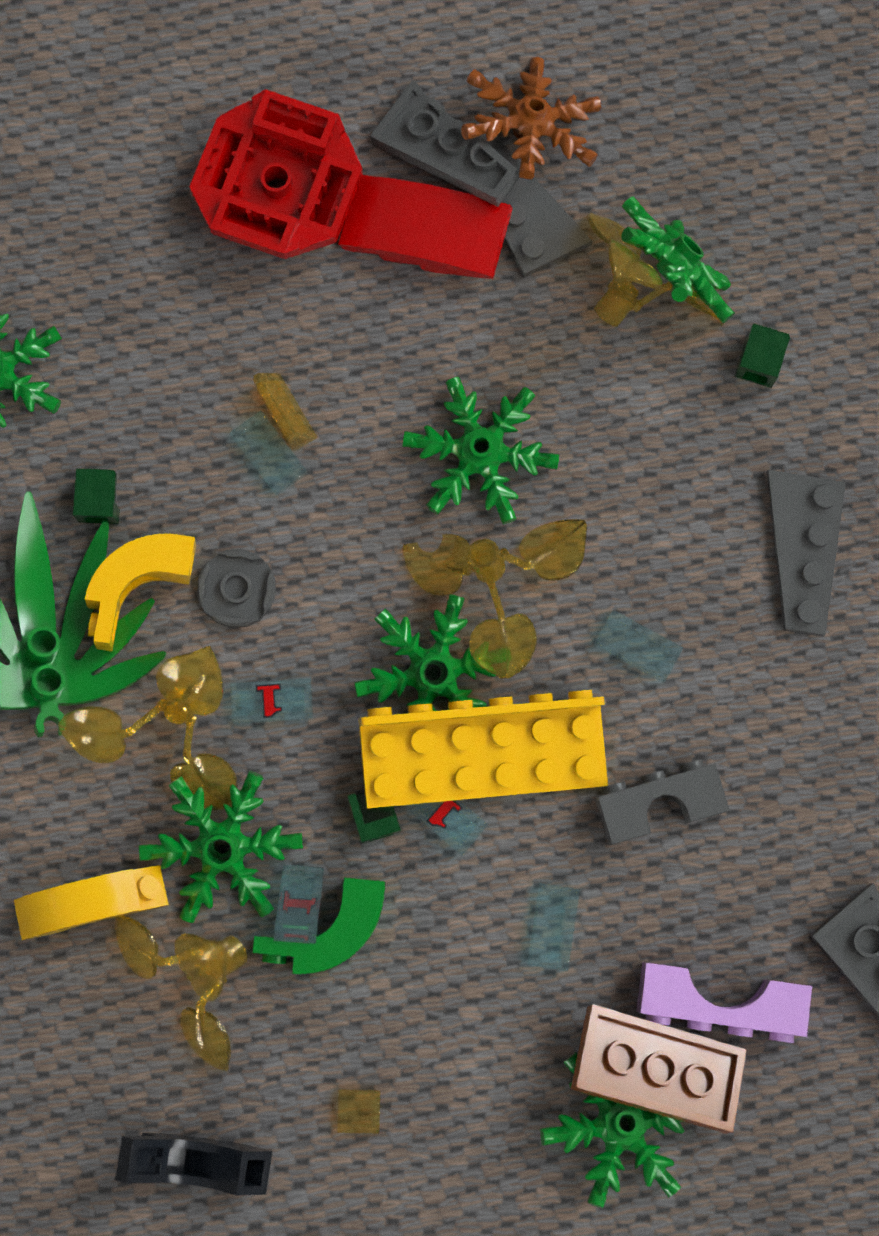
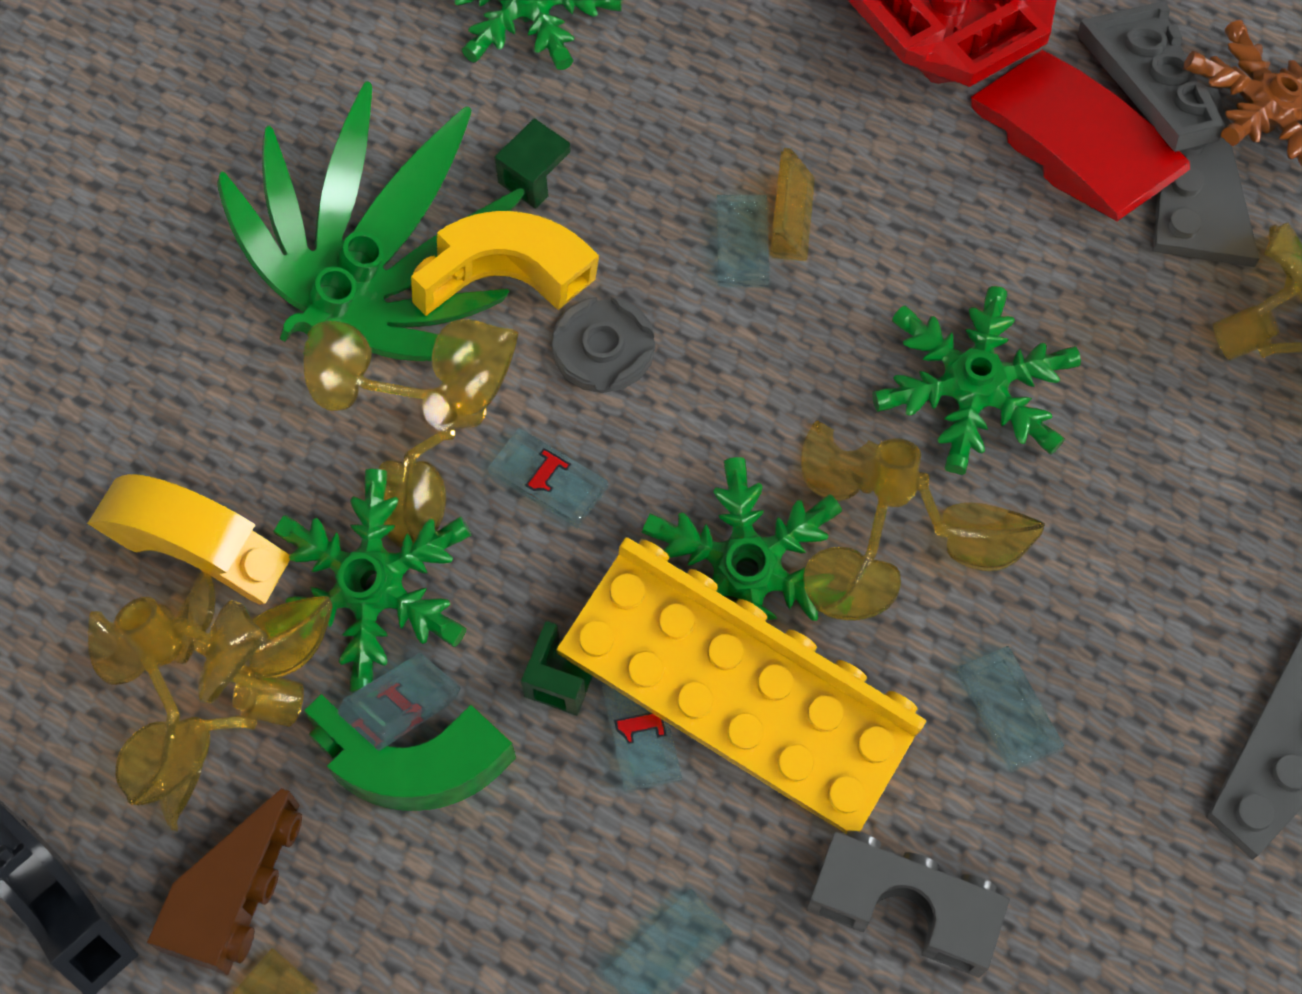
camera: 40 degrees right, 15 degrees down
none -> clear yellow plant [88,596,333,806]
none -> reddish brown slope [147,788,302,975]

